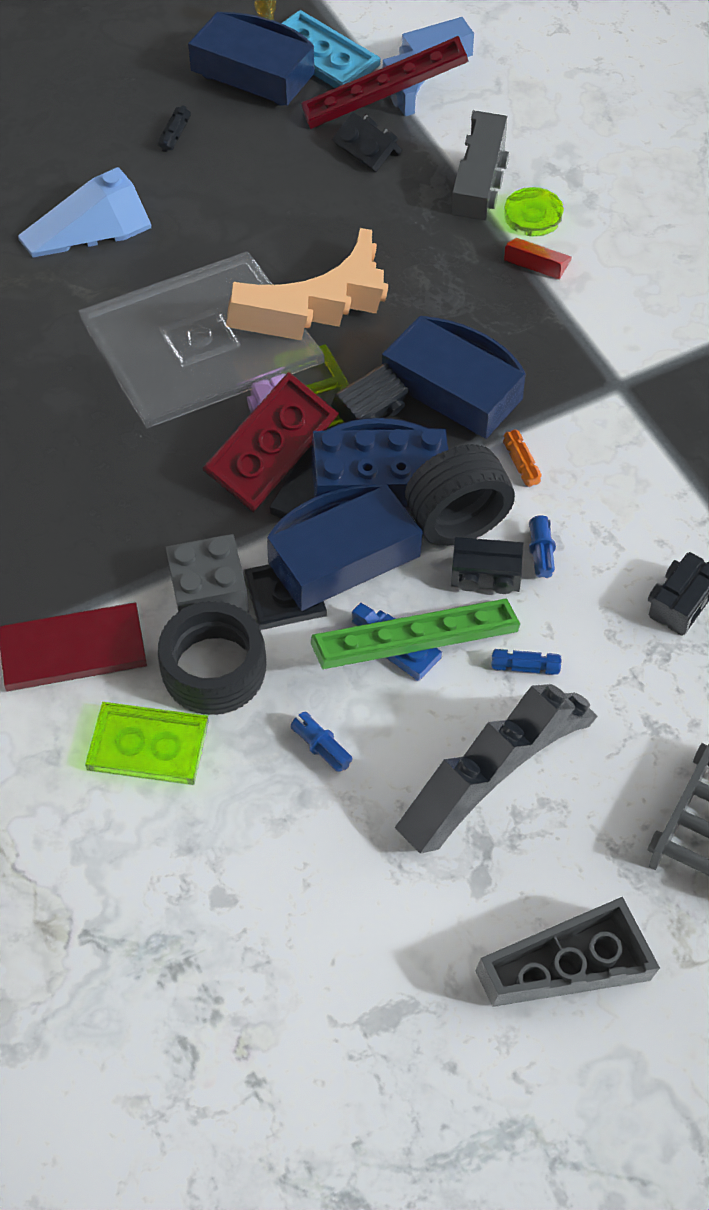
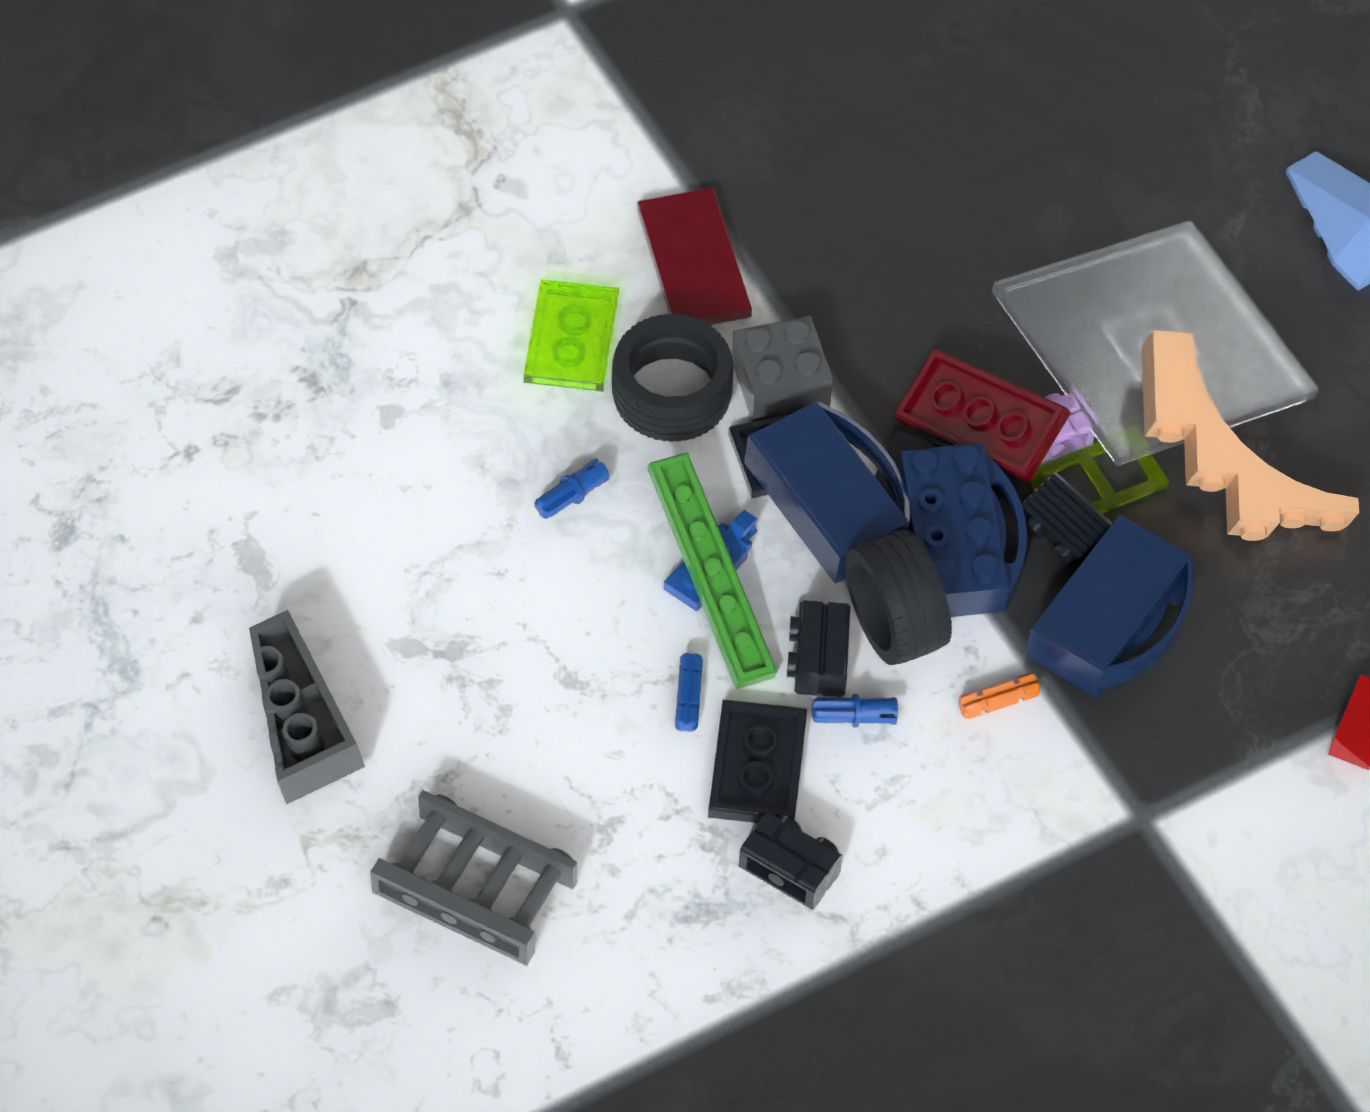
camera: 85 degrees right, 0 degrees up
black arch [395,684,598,854] -> none
none -> black tile [708,699,807,823]

